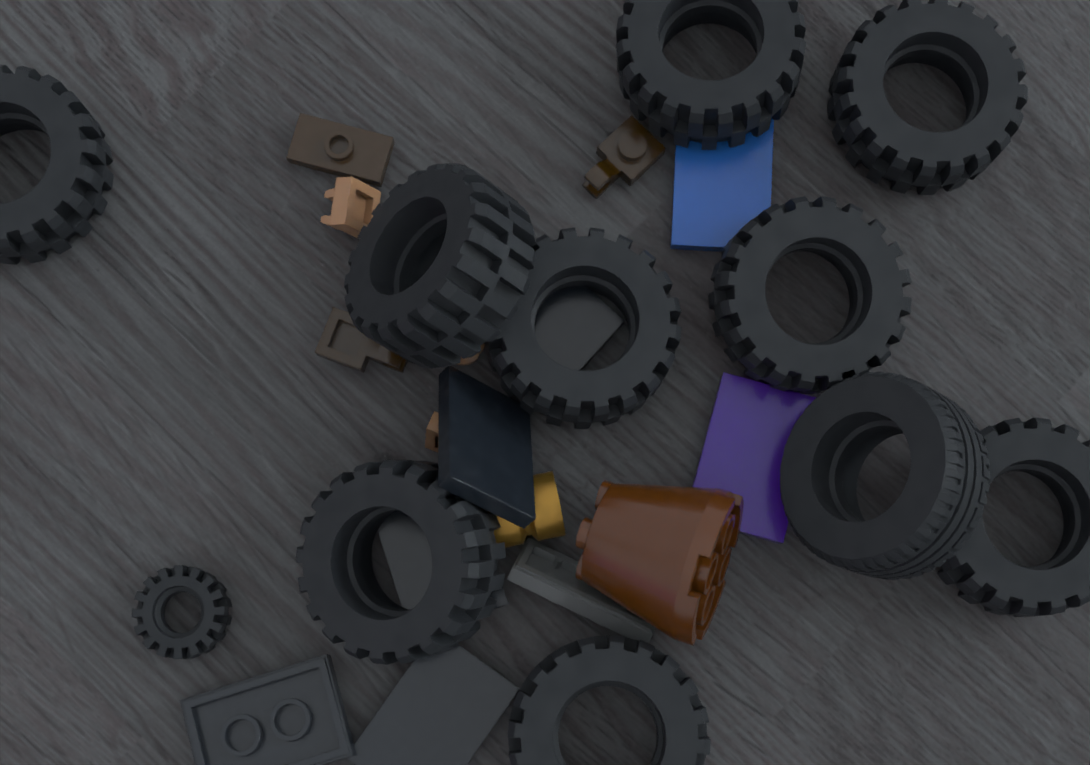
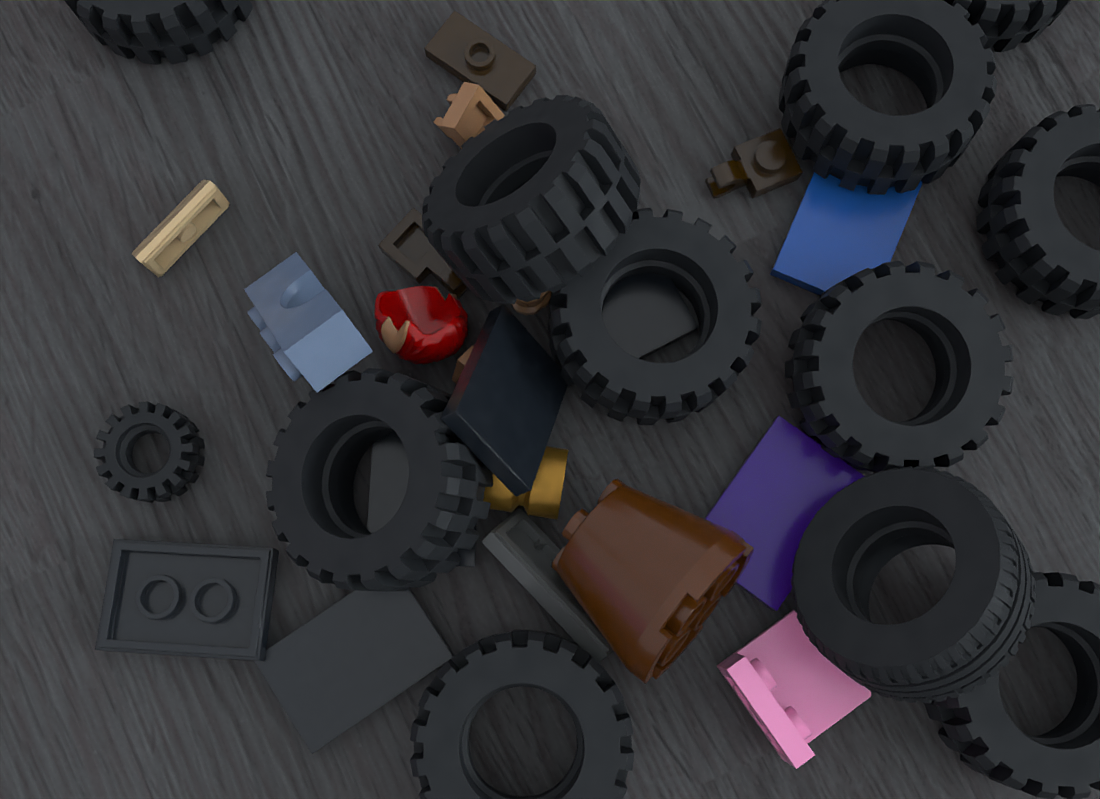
camera: 20 degrees right, 0 degrees up
none -> tan slope [132,180,230,278]
none -> sand blue arch [244,252,373,392]
none -> red hair [374,286,468,365]
none -> bright pink bracket [717,610,871,769]

